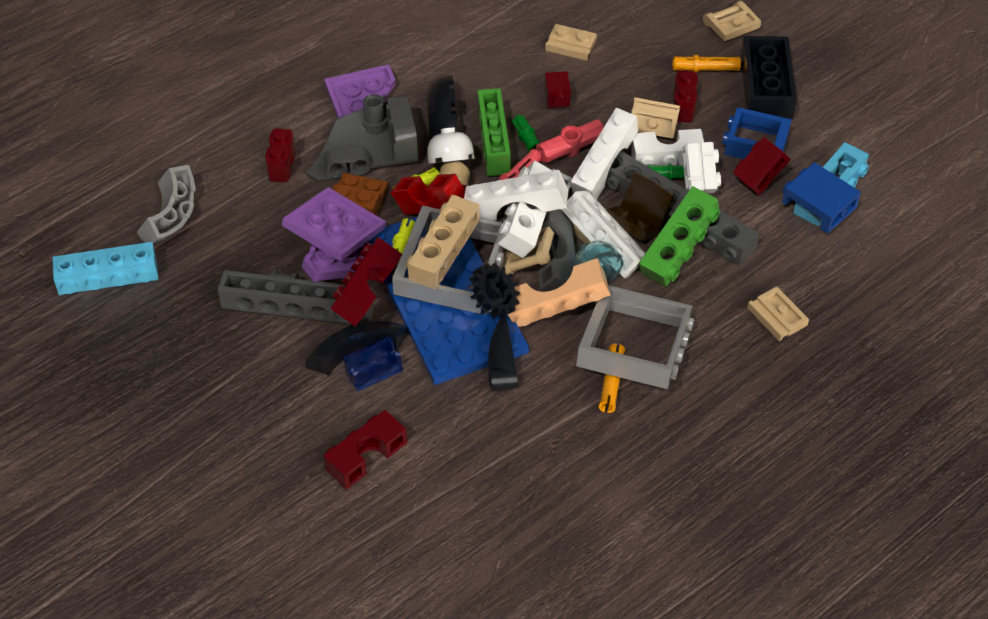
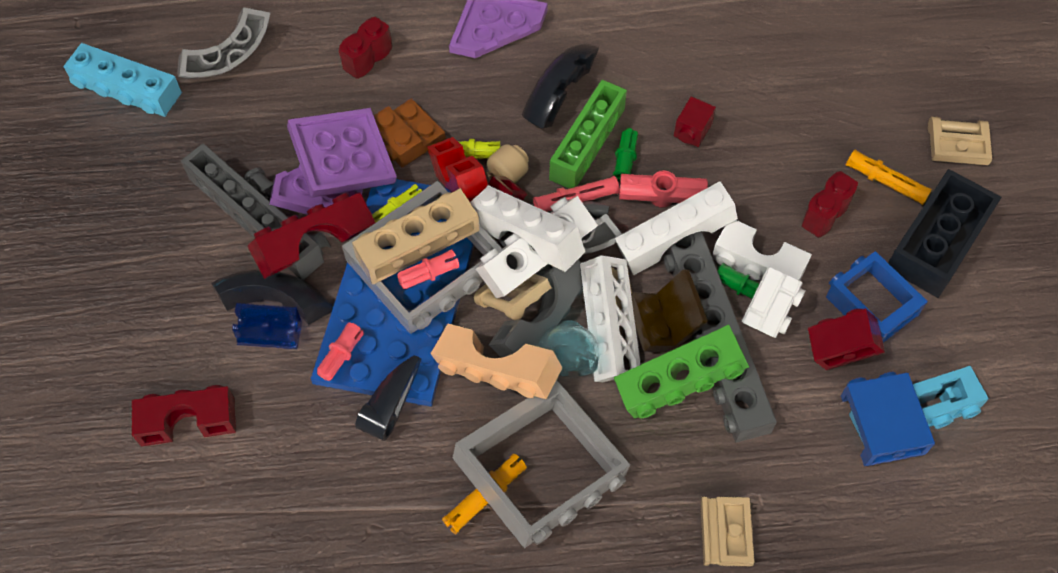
camera: 35 degrees right, 10 degrees up
dark grey panel [306,94,418,181] -> none
white cylinder [427,127,475,164] -> none
black gear [468,263,520,318] -> none
tan plate [545,24,597,61] -> none
tan plate [631,97,680,139] -> none
none -> coral axle [317,322,364,381]
none -> coral axle [397,249,459,289]

